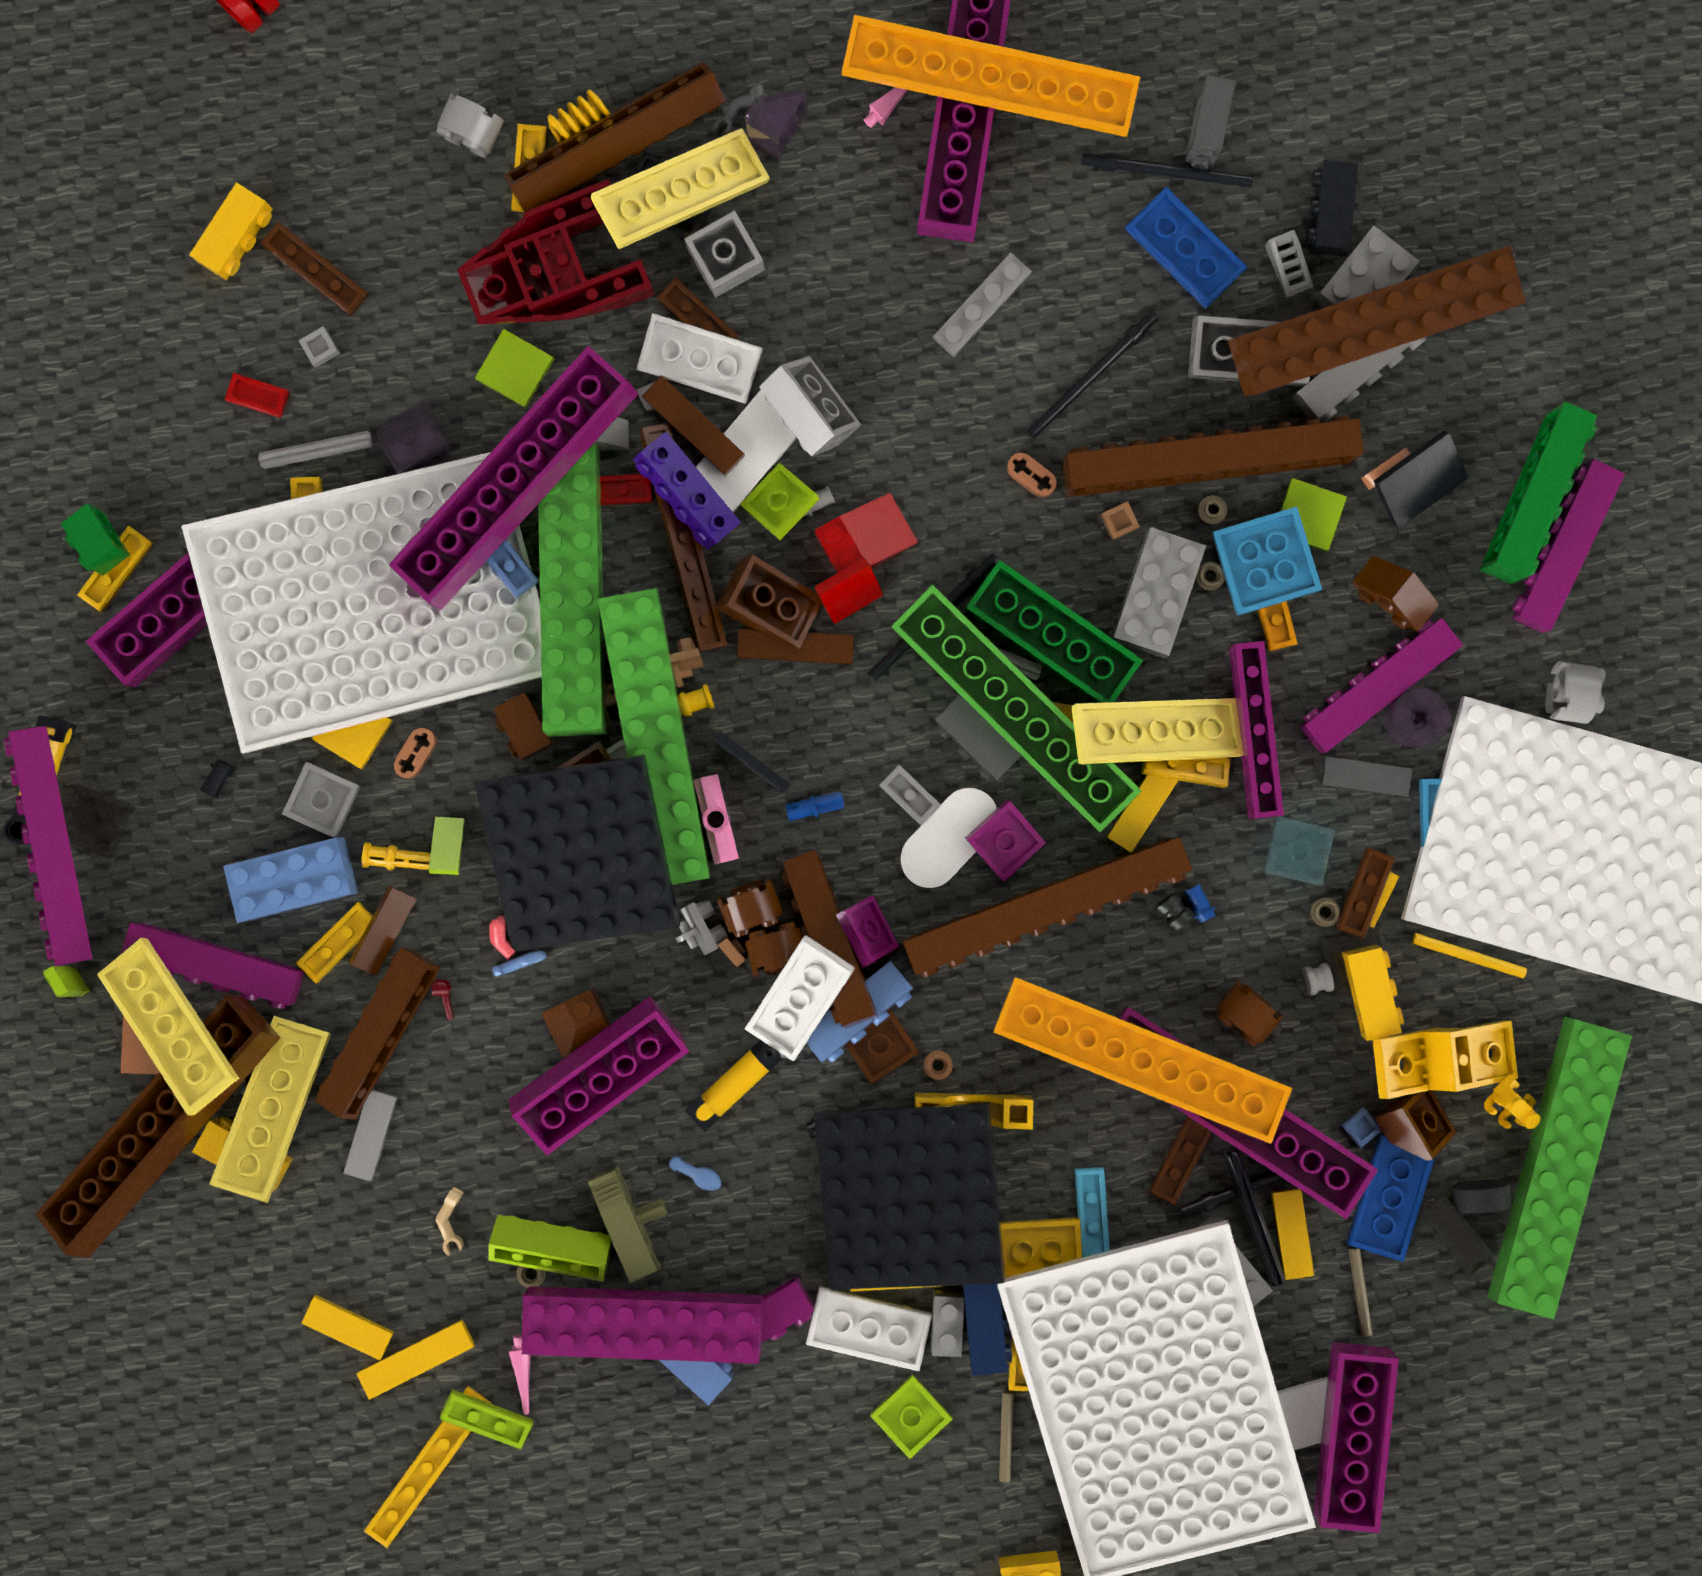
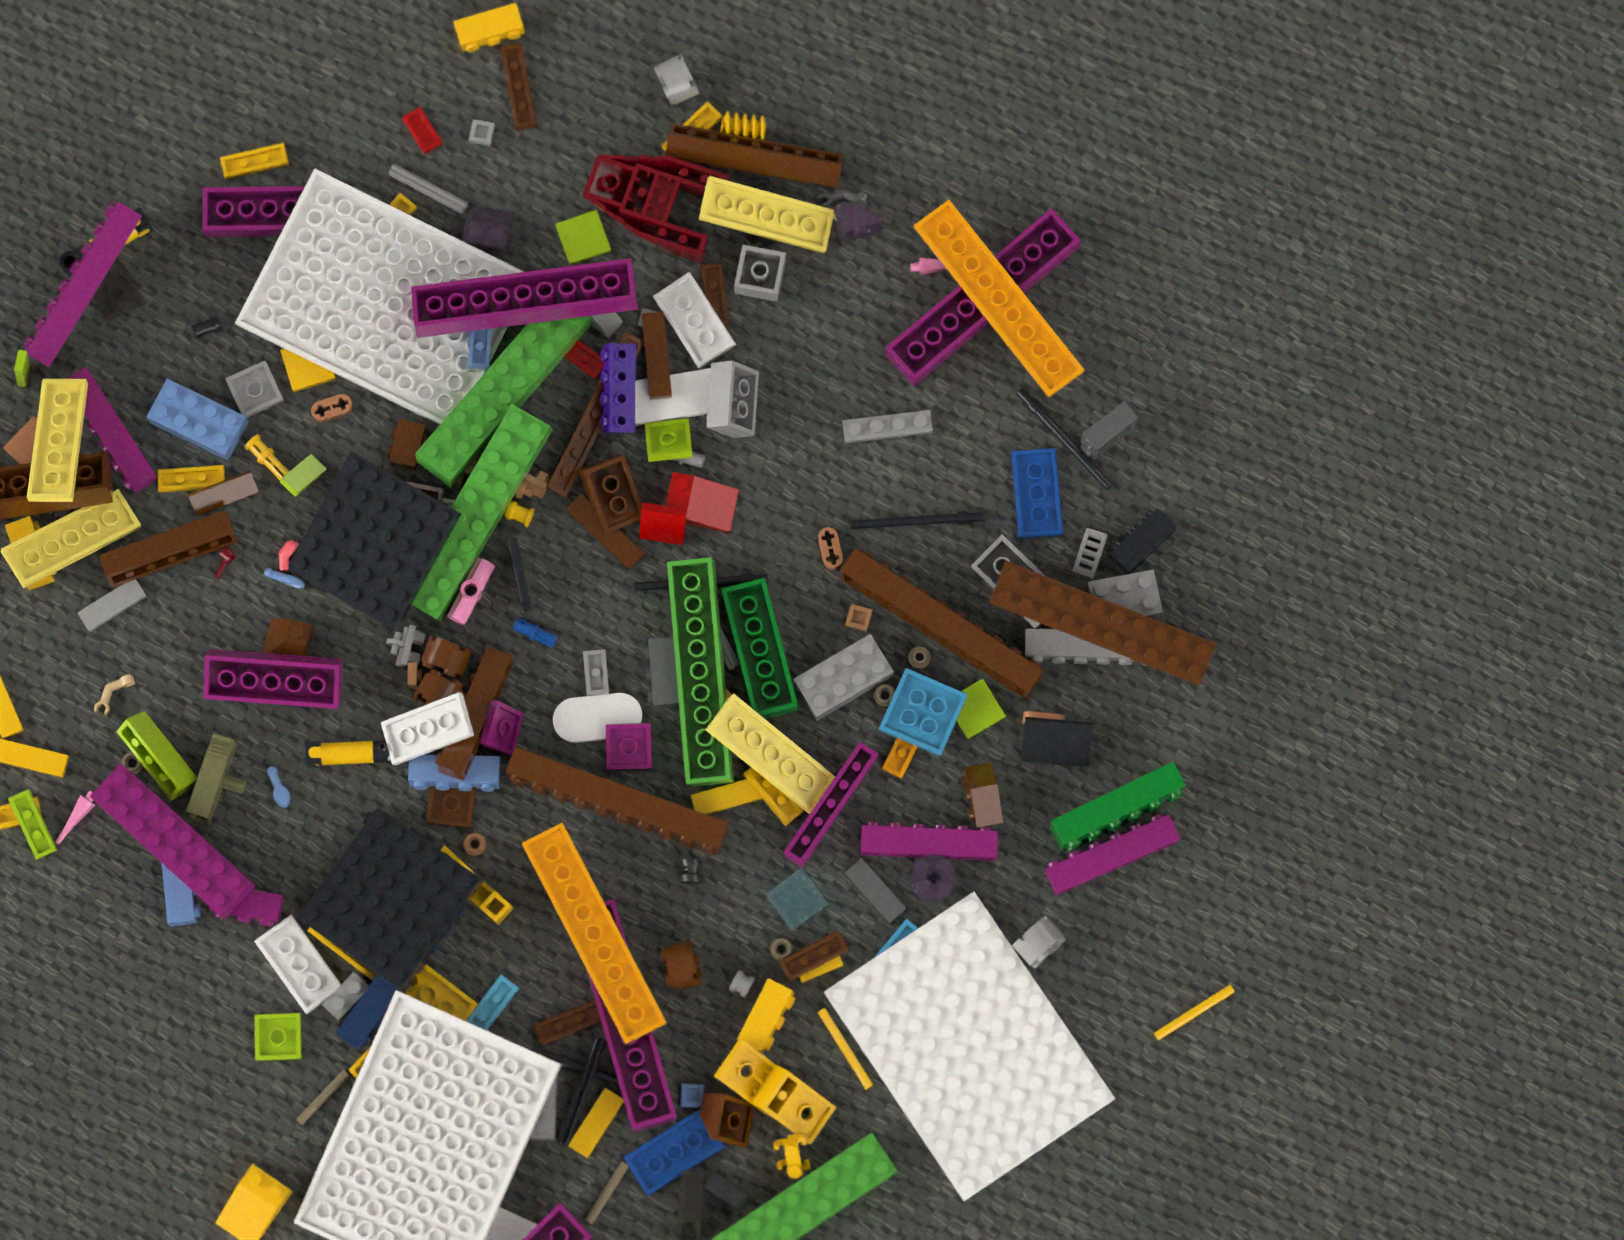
camera: 40 degrees right, 10 degrees down
green brick [61,503,130,576] -> none
blue pin [1183,884,1216,923] -> none

